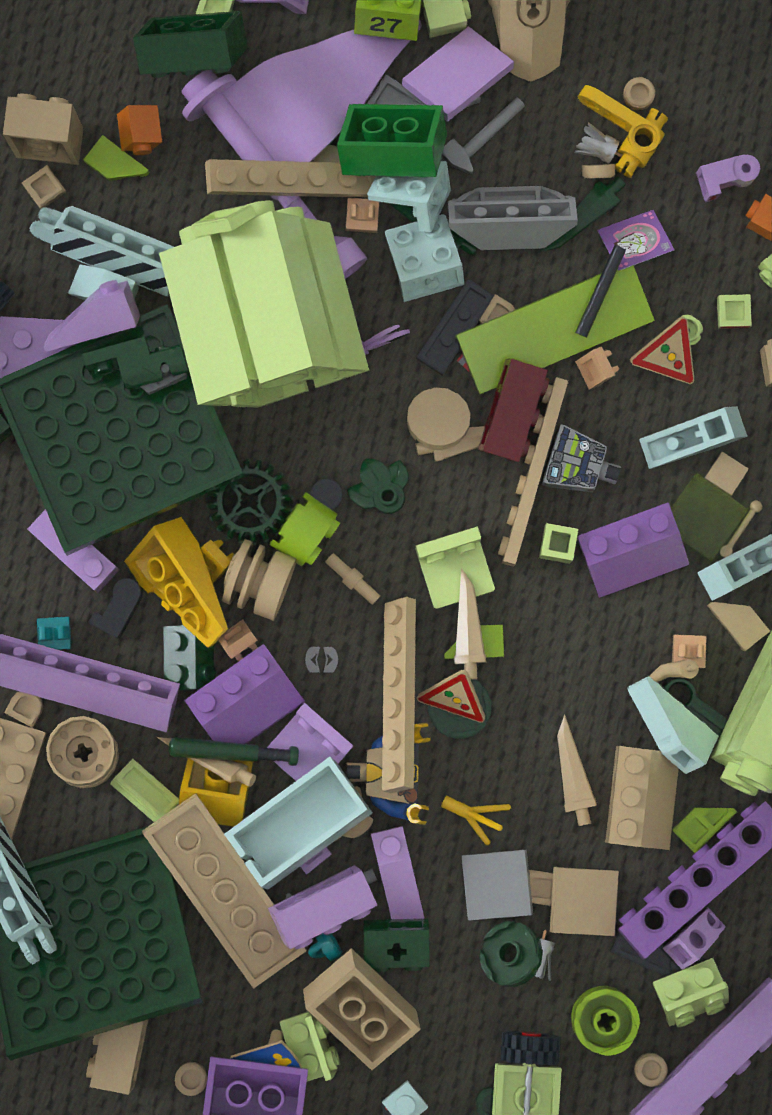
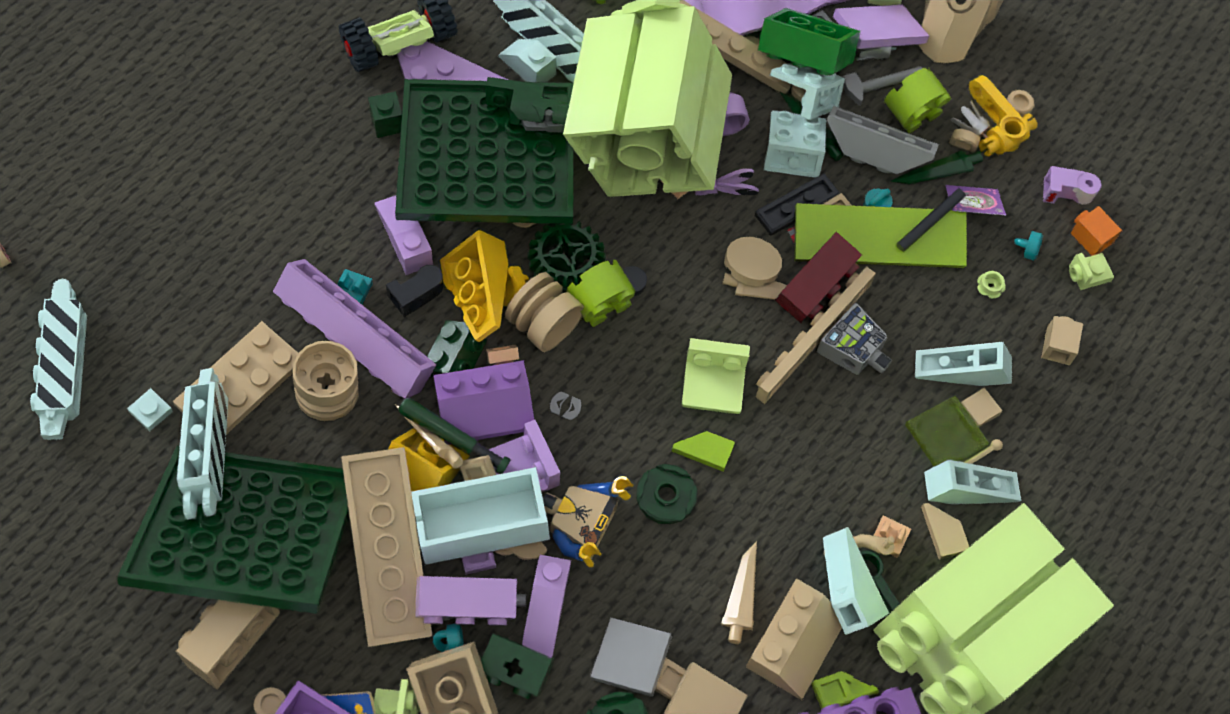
camera: 20 degrees right, 20 degrees down
tan tile [4,691,43,728] -> none
lavender slope [43,280,140,352] -> none
yellowish green tile [110,759,179,822] -> none
tan bar [325,553,381,605] -> none
light nougat tile [346,198,379,233] -> none
dark green plate [347,459,409,514] -> none
tan plate [382,597,416,793] -> none
piece [417,670,485,722] -> none
yellow plant [441,795,511,845] -> none
tan bar [454,568,486,680] -> none
yellowish green brick [539,523,578,564] -> none
light nougat tile [575,347,619,390] -> none
medium lavender slope [577,503,689,598] -> none
piece [630,316,694,384] -> none
yellowish green plate [717,294,752,329] -> none
none -> tan tile [459,455,496,481]
none -> teal tile [863,189,893,207]
none -> lime brick [884,68,951,133]
none -> teal tile [1014,231,1043,261]

